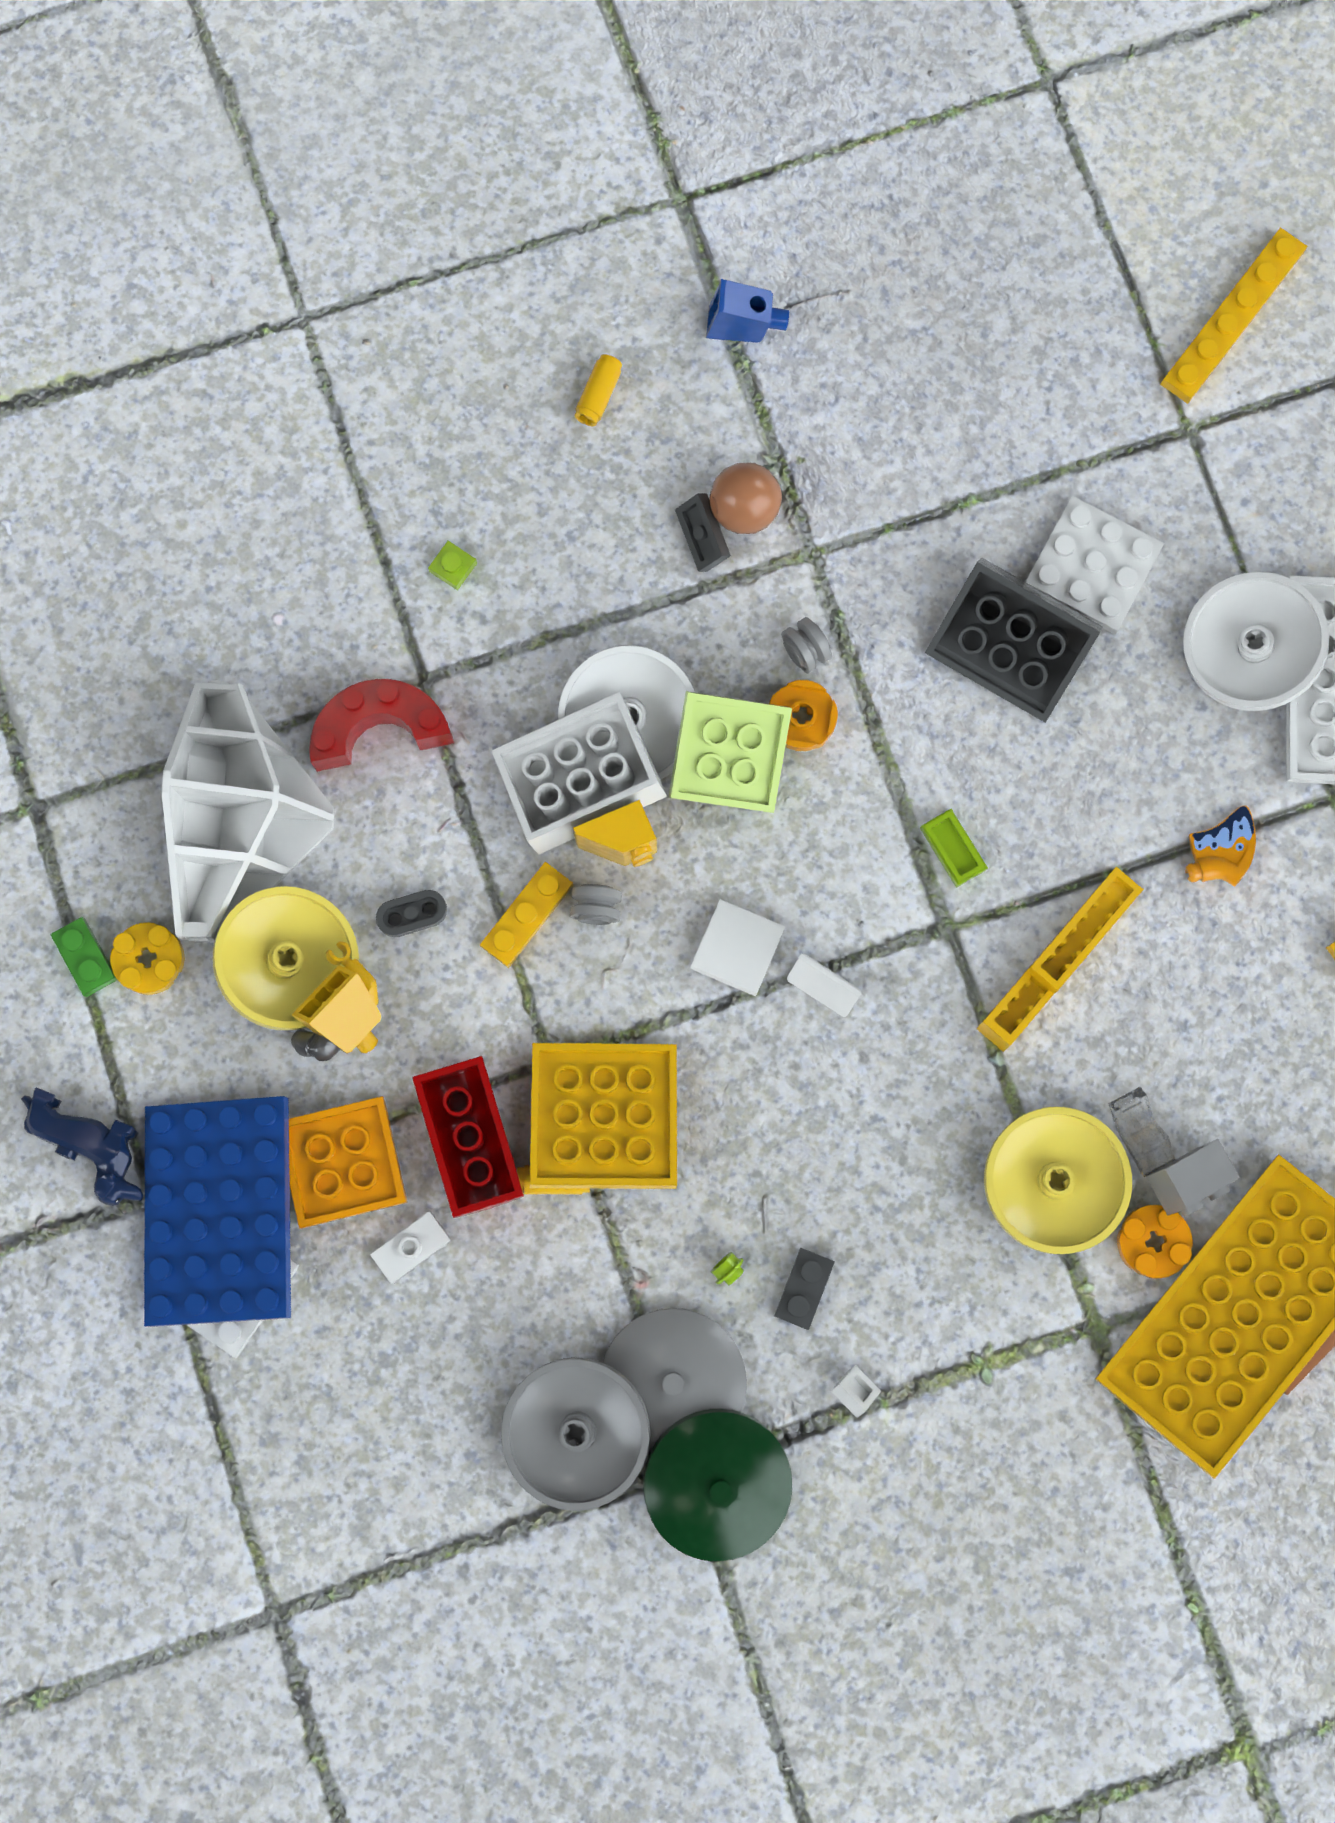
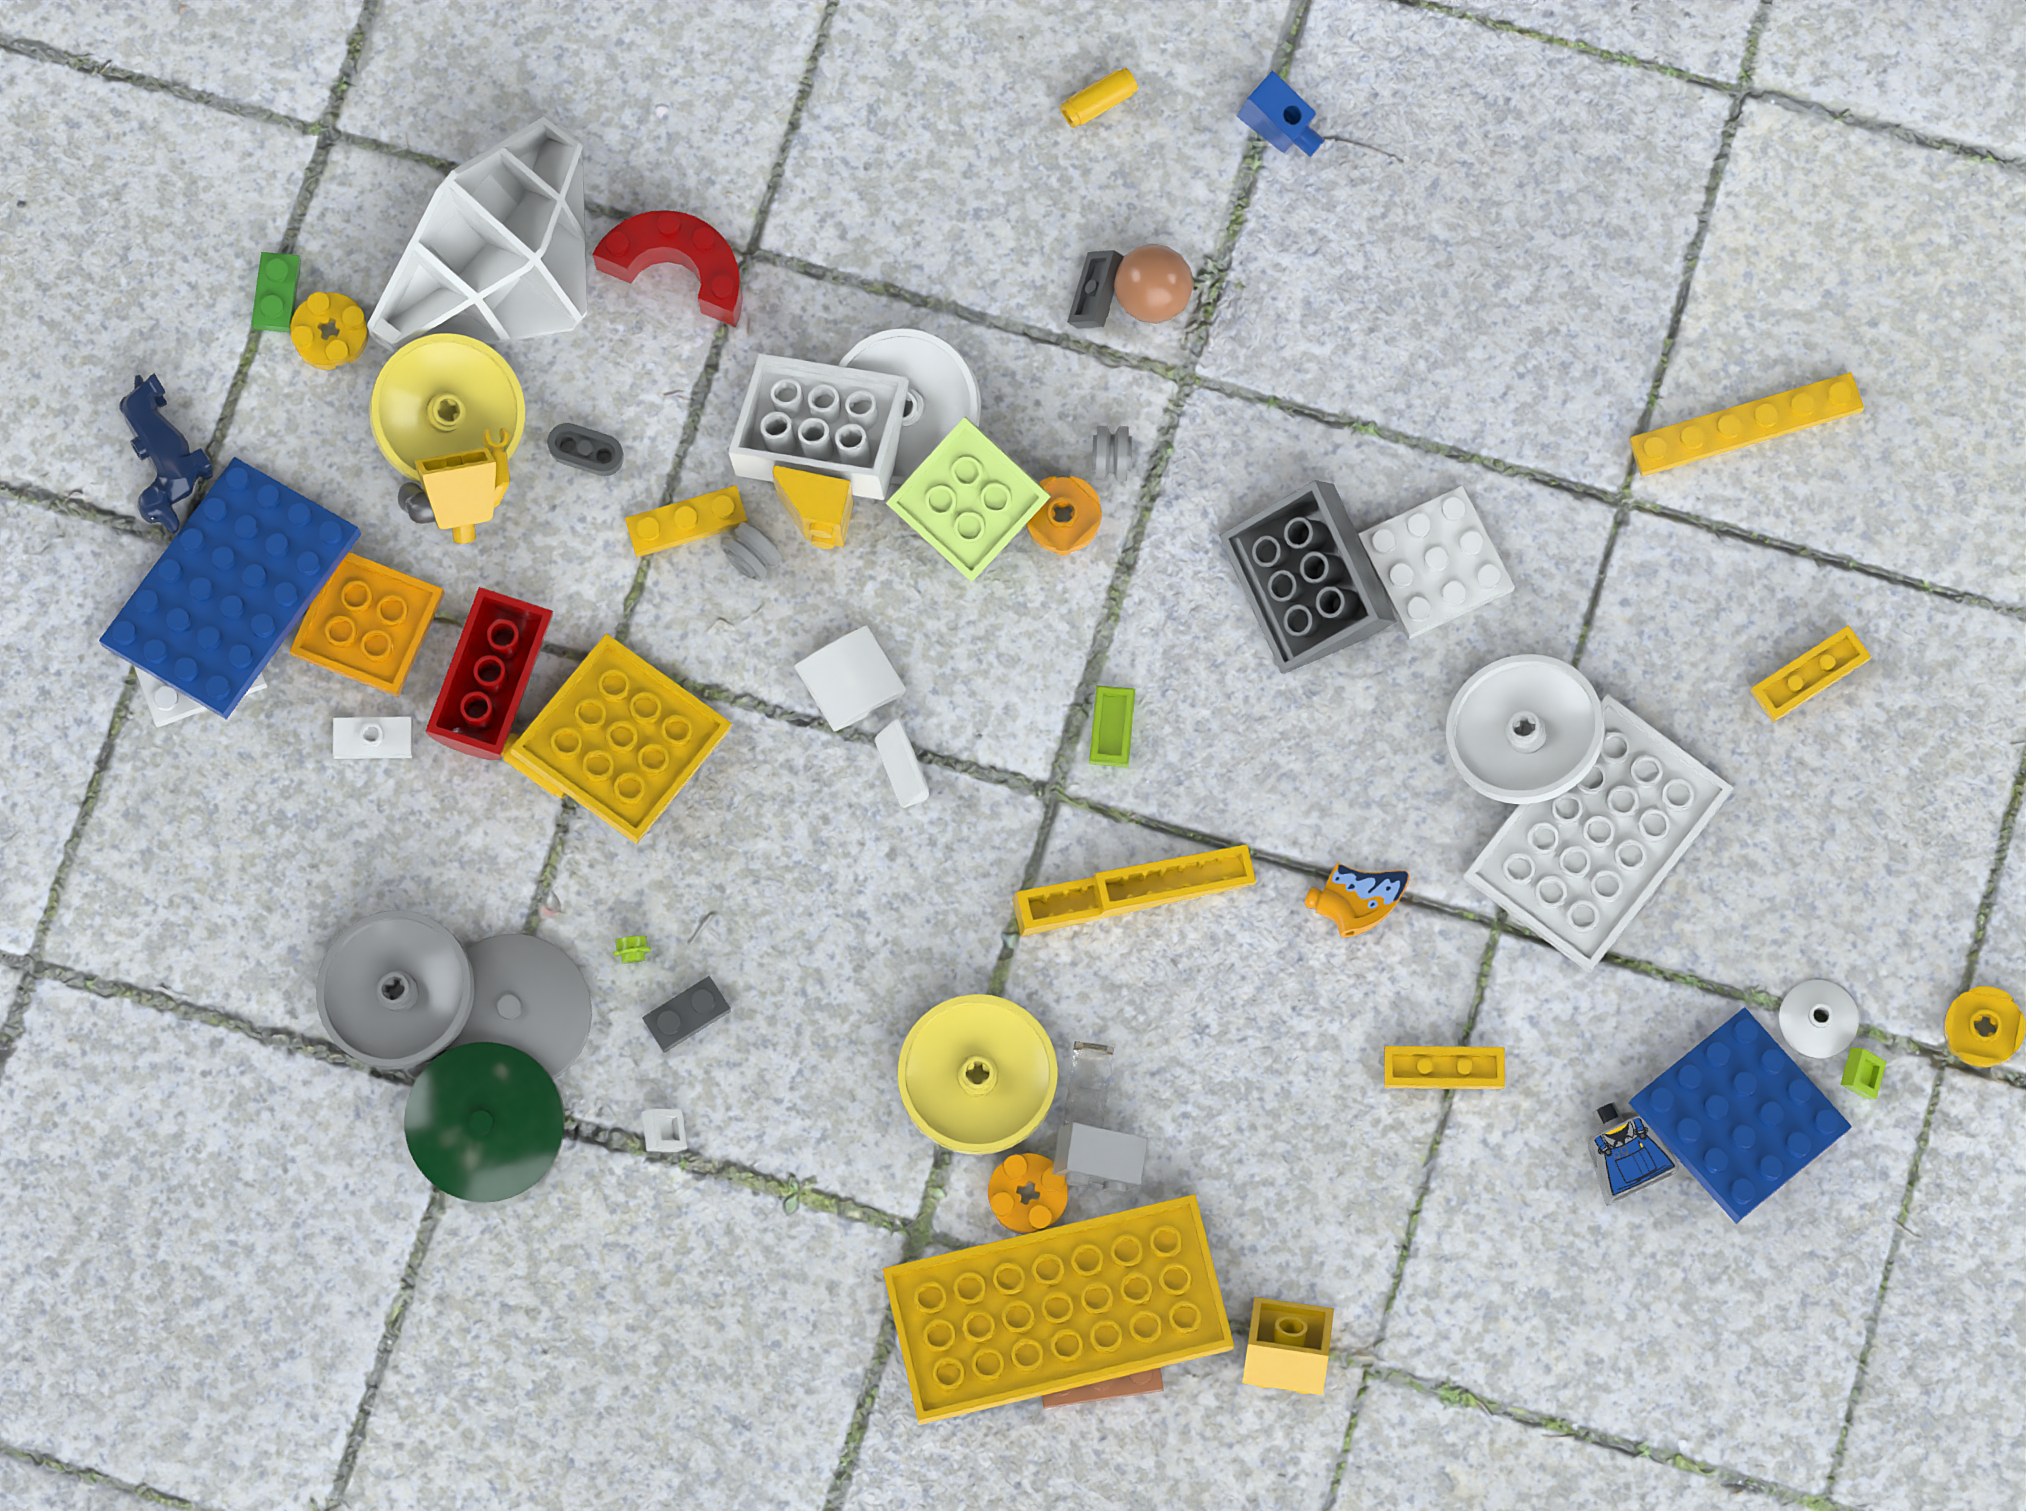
camera: 40 degrees right, 5 degrees down
lime plate [428,541,477,591] -> none

